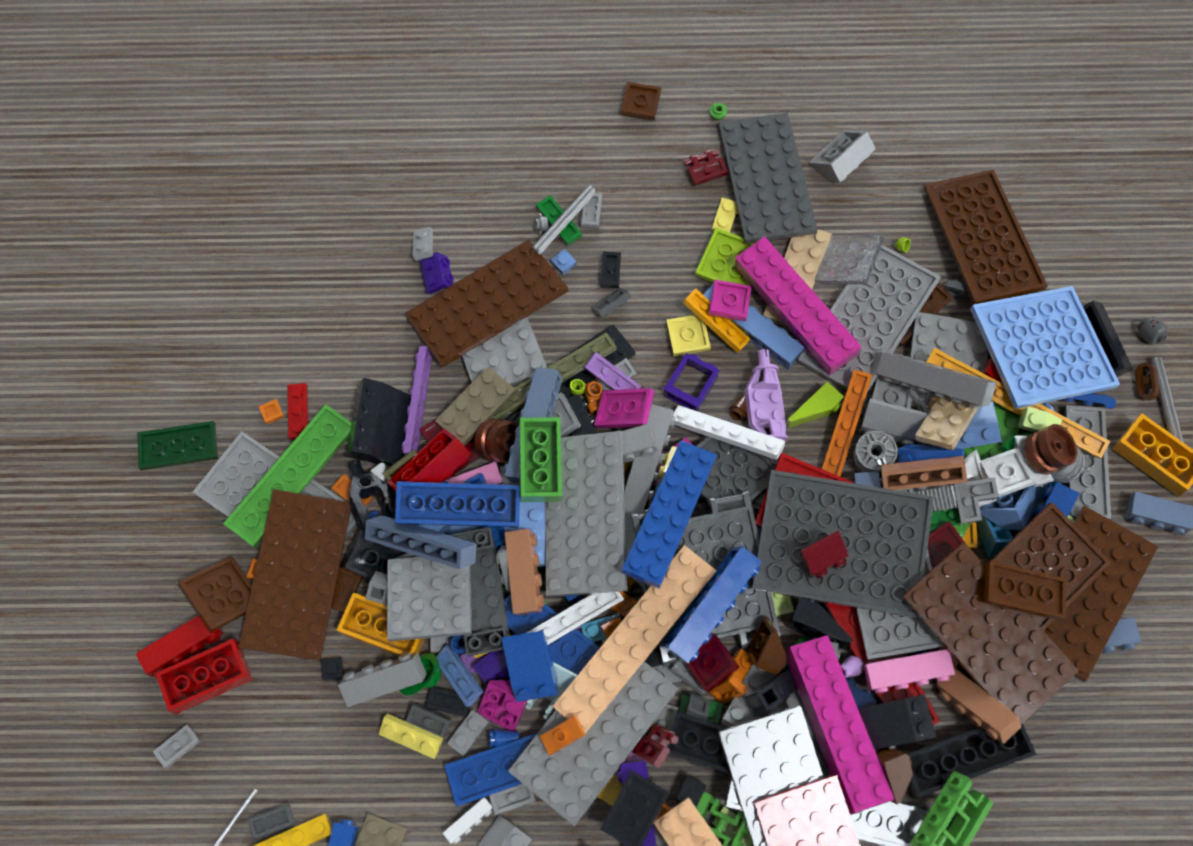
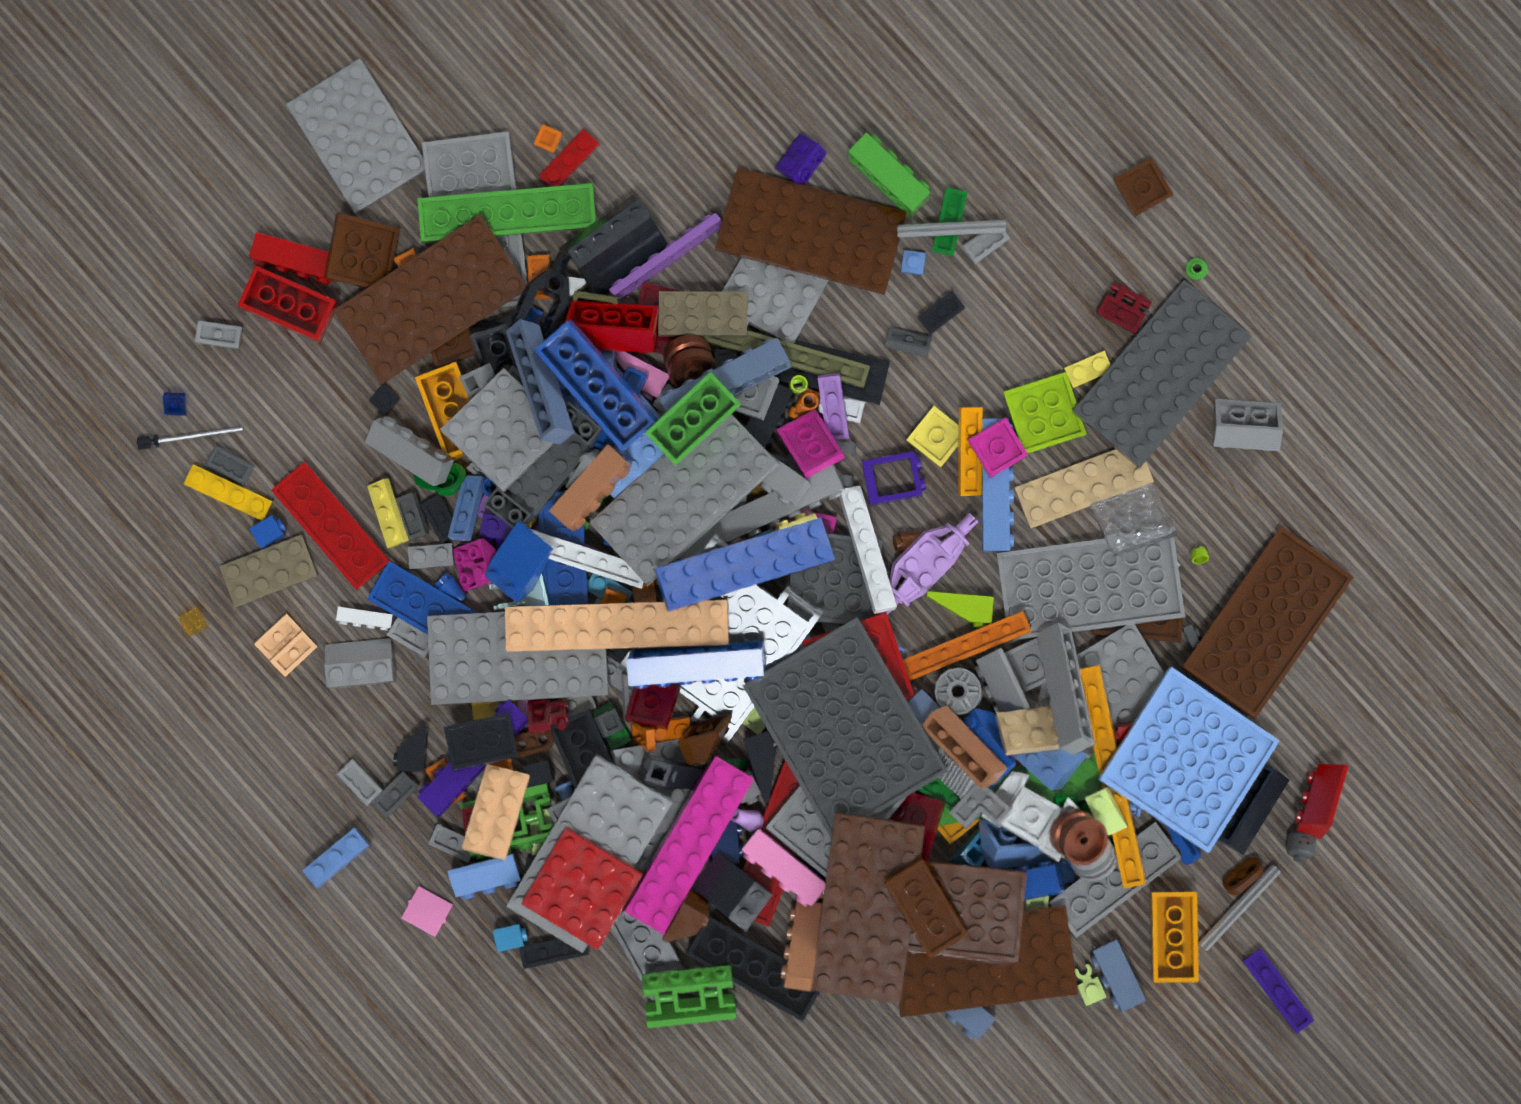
camera: 50 degrees right, 15 degrees up
dark green plate [137,421,218,471] -> none
light grey plate [413,227,433,261] -> none
light grey plate [534,213,548,235] -> none
orange plate [540,715,586,756] -> none
dark pink brick [735,236,861,376] -> none
dark red slope [799,531,849,579] -> none
none -> clear blue plate [163,392,188,416]
none -> red plate [271,462,389,590]
none -> light grey plate [286,59,425,215]
none -> reddish brown plate [515,730,554,757]
none -> medium blue bush [554,781,574,800]
none -> bright green brick [847,132,930,219]
none -> yellowish green plate [1075,964,1106,1006]
none -> red slope [1295,764,1349,839]

